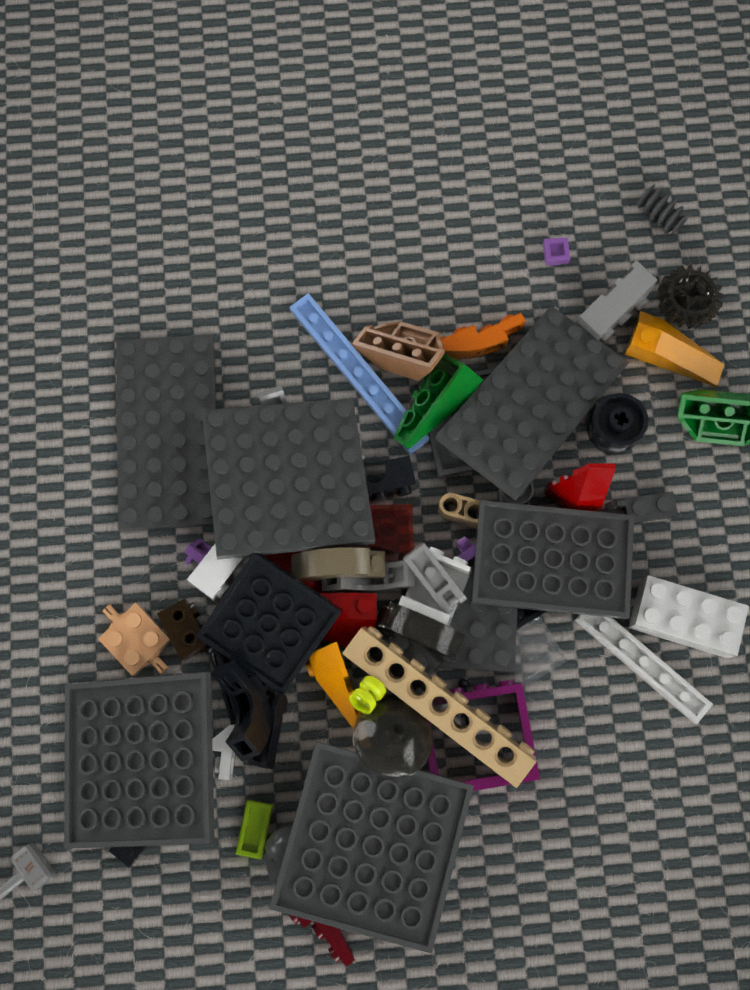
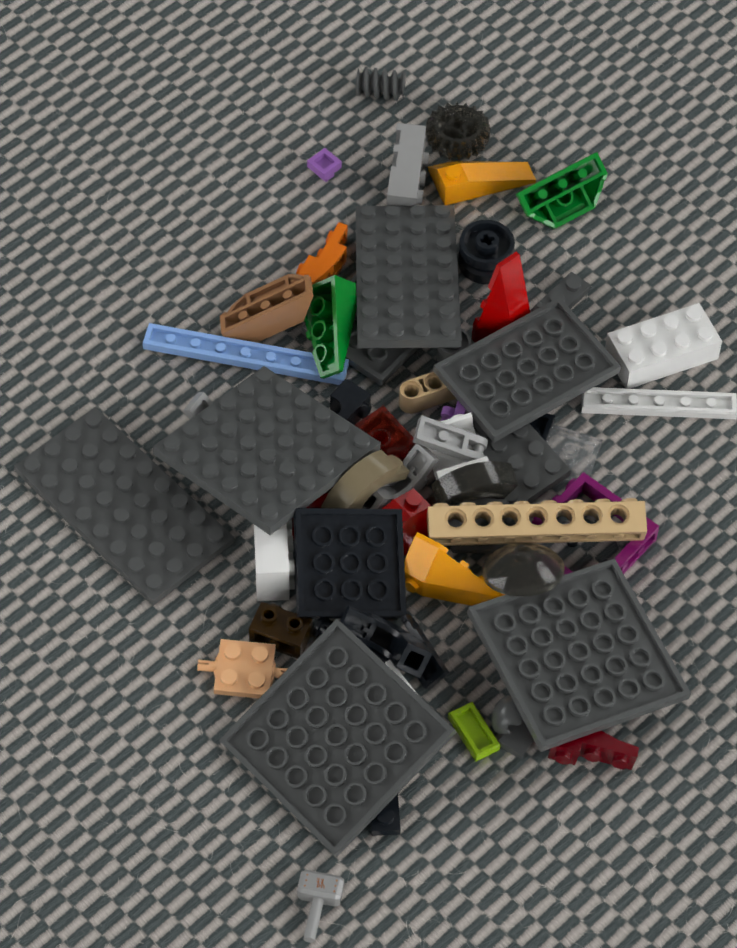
camera: 40 degrees left, 20 degrees down
medium lavender tile [184,539,212,565] -> none
neon yellow wheel [349,676,386,714] -> none

